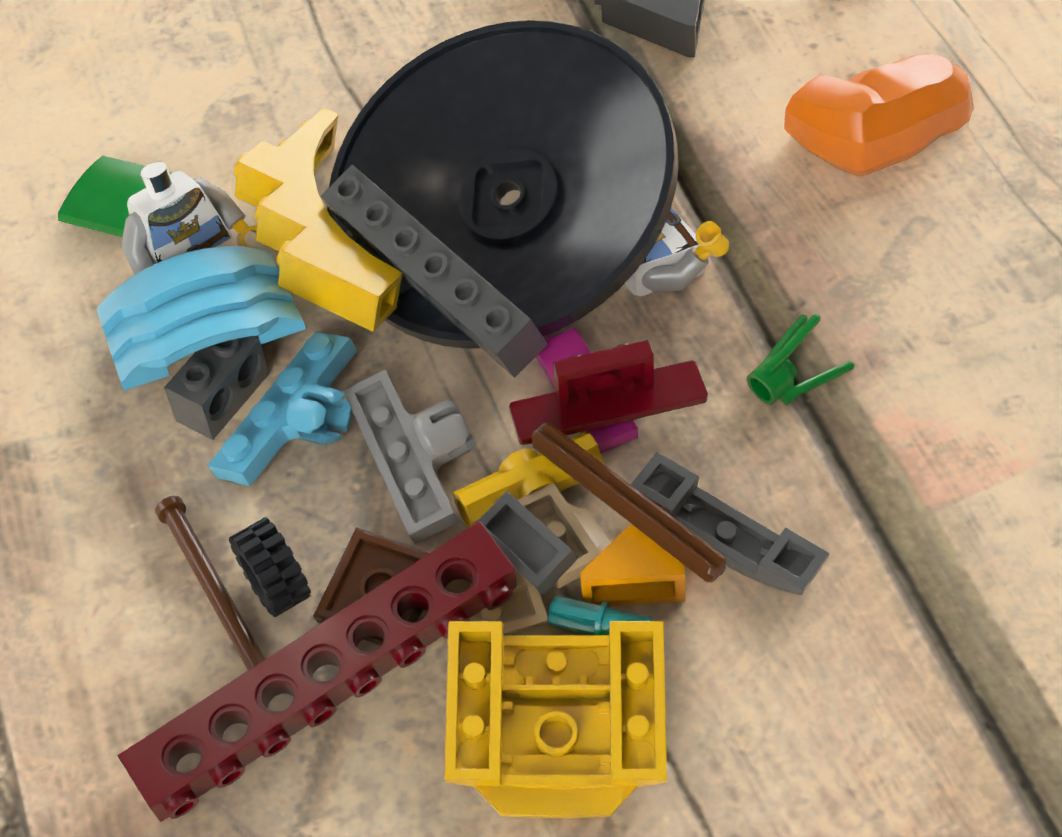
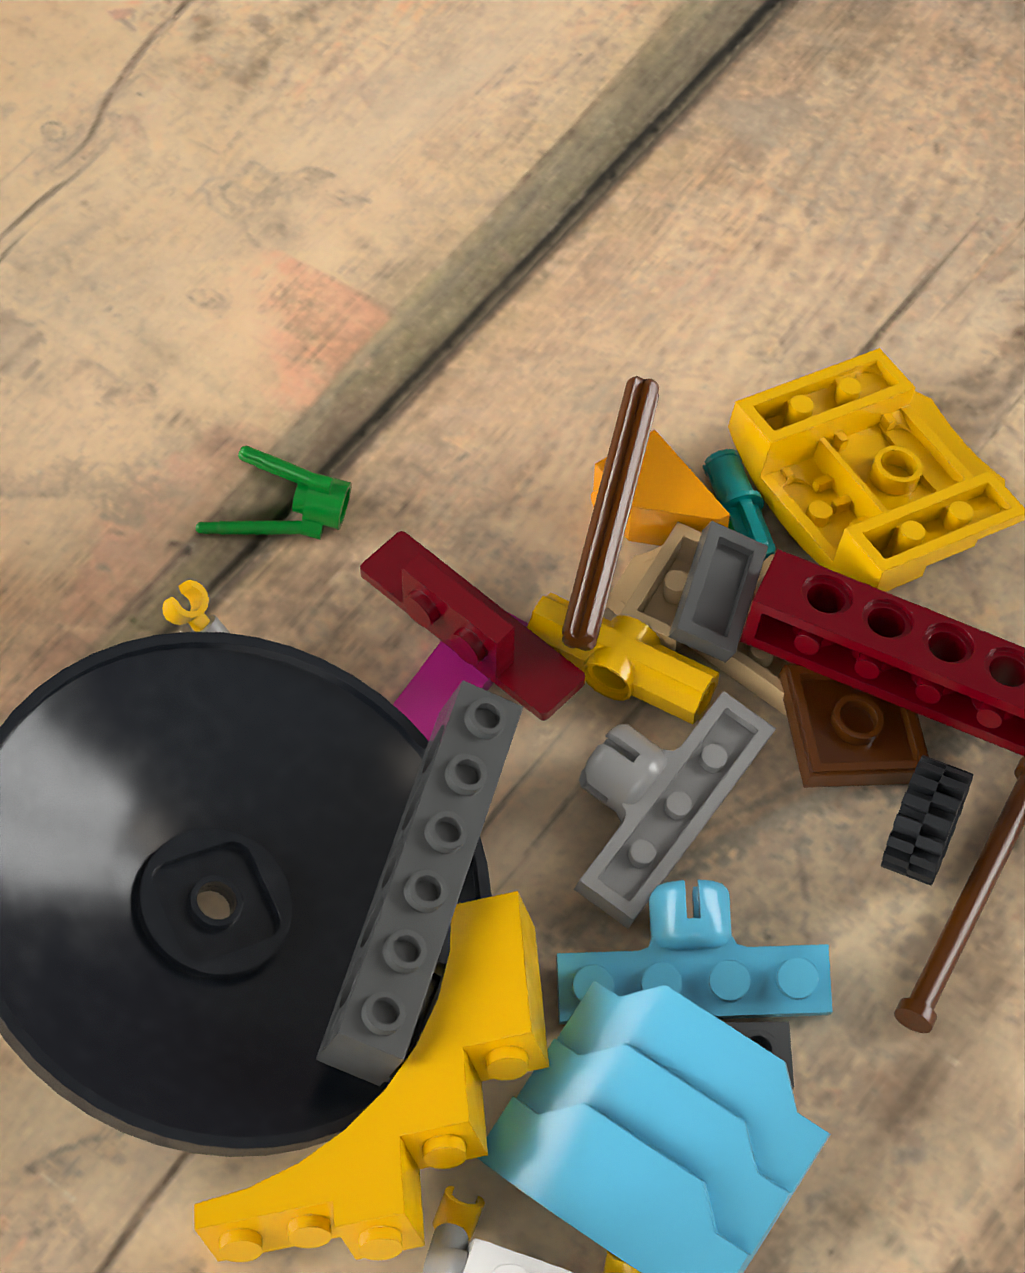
camera: 130 degrees left, 5 degrees up
dark grey slope [630,452,830,595] -> none

